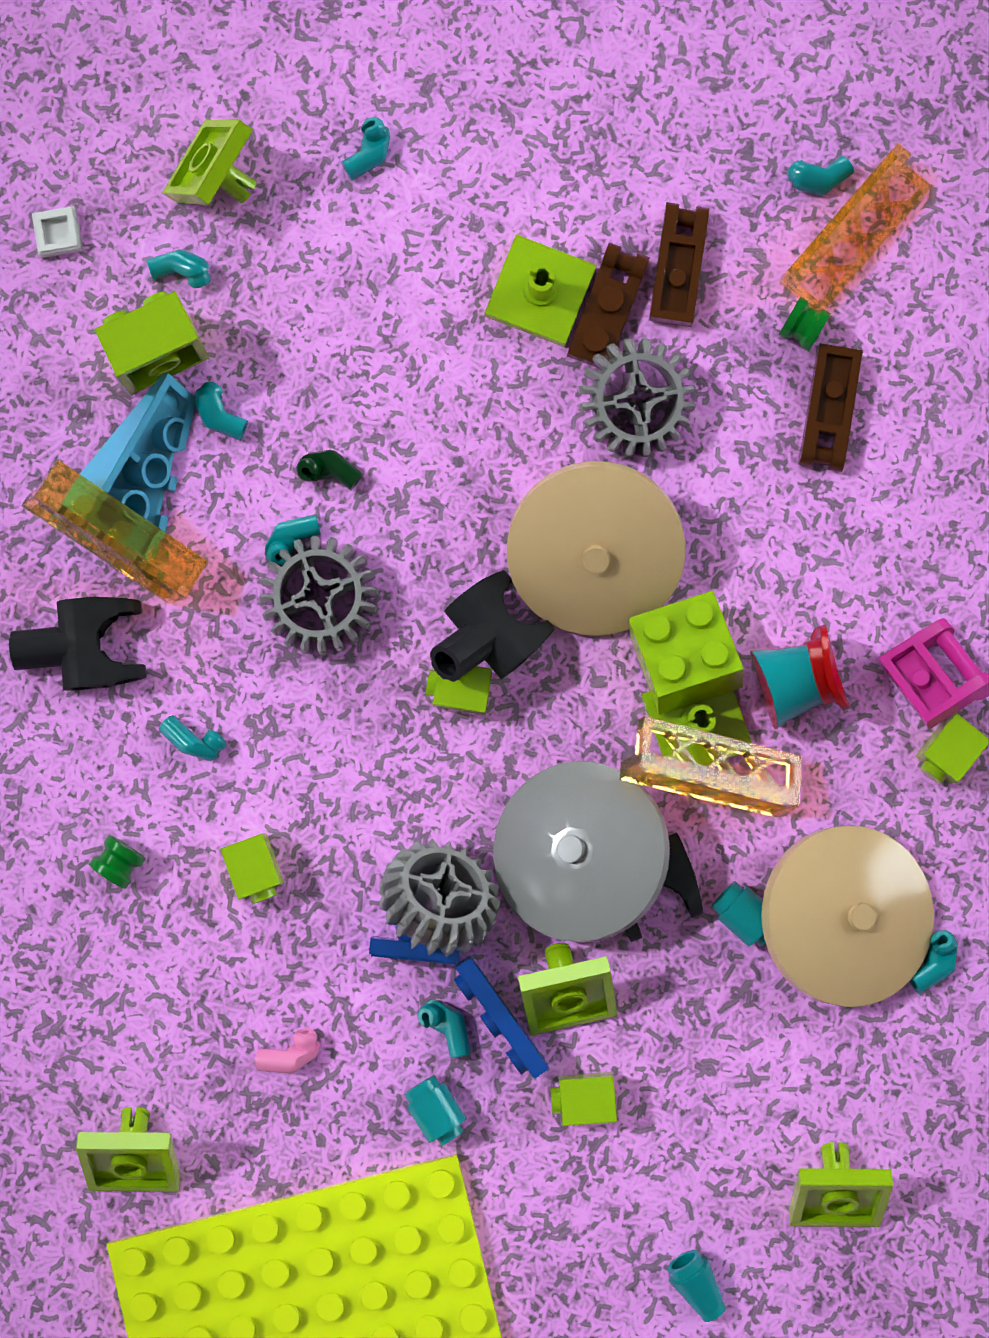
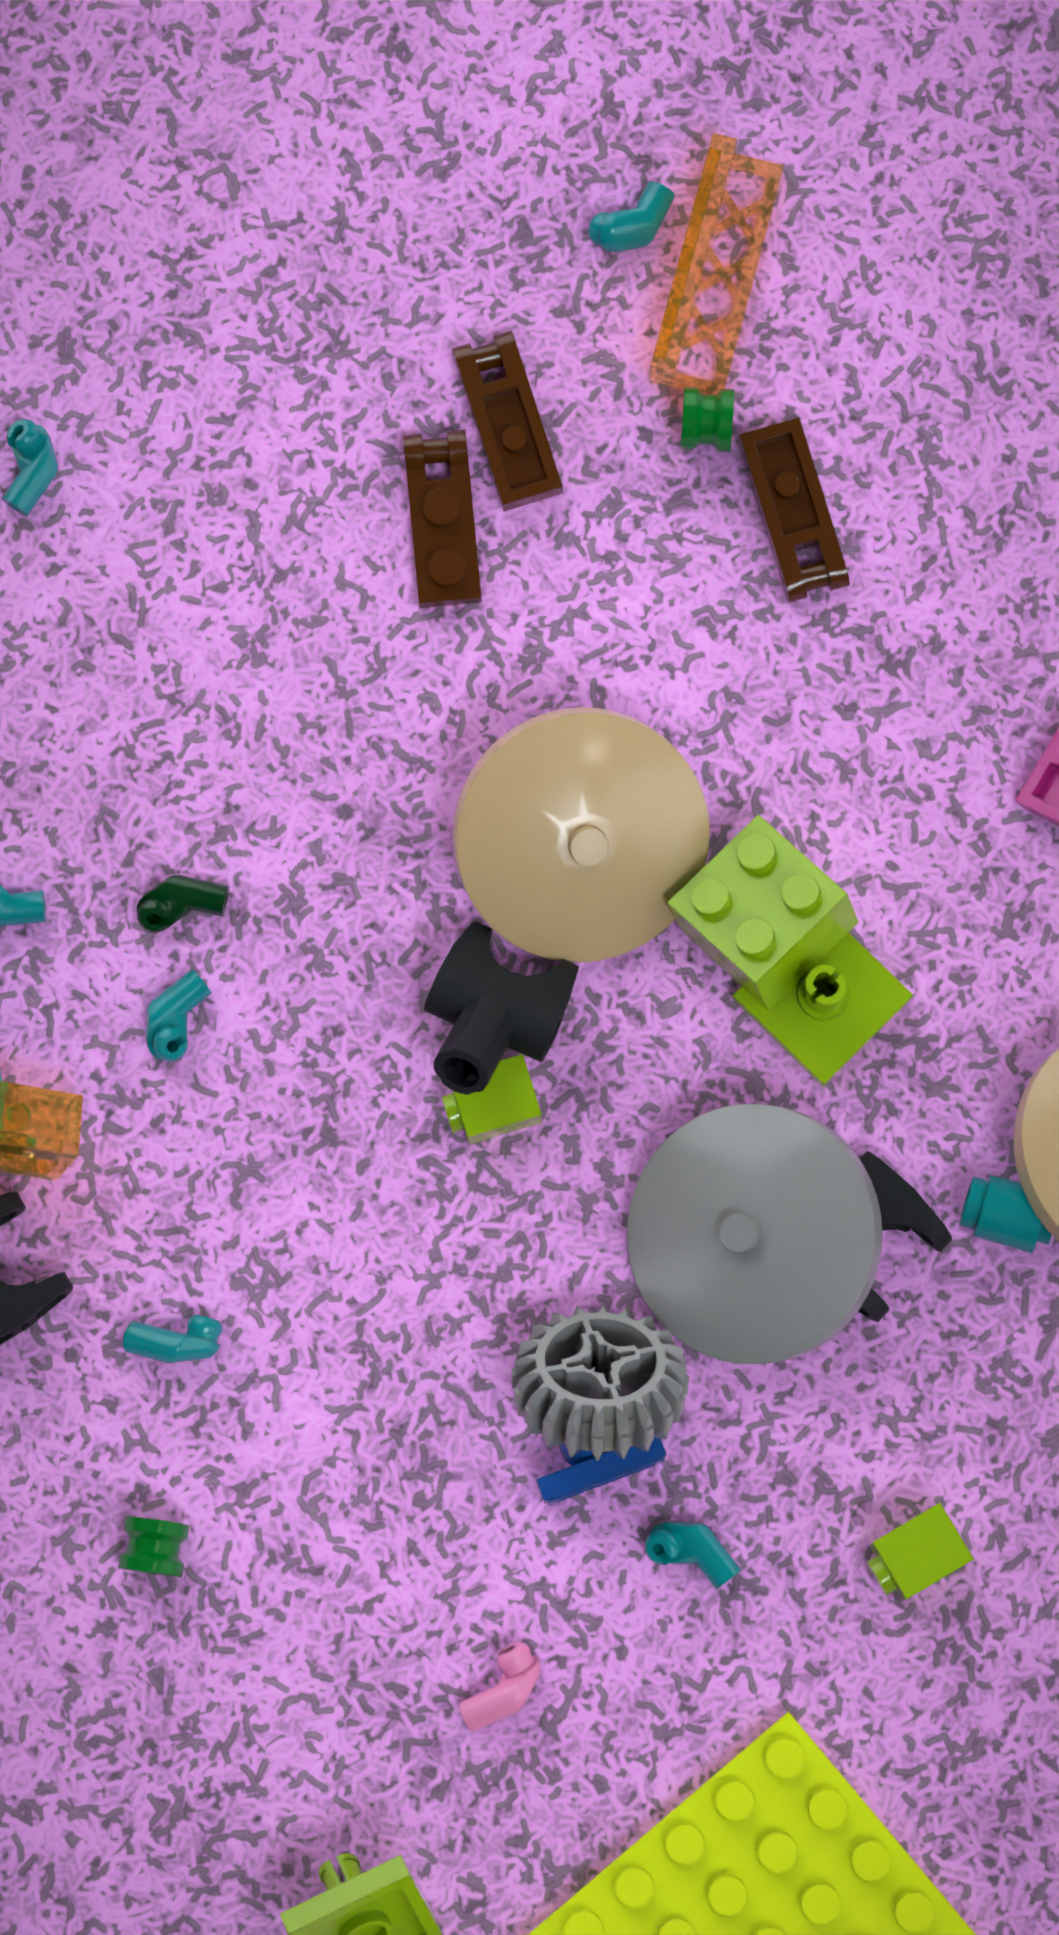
camera: 20 degrees left, 5 degrees down
lime brick [220,833,284,904] -> none
light grey gear [259,536,379,655] -> none
teal brick [404,1075,467,1146] -> none
blue plate [454,955,549,1079] -> none
lime tile [484,234,597,348] -> none
lime tile [518,943,618,1036] -> none
light grey gear [577,338,696,457] -> none
clear yellow fence [619,716,802,817] -> none
hat [750,625,850,730] -> none

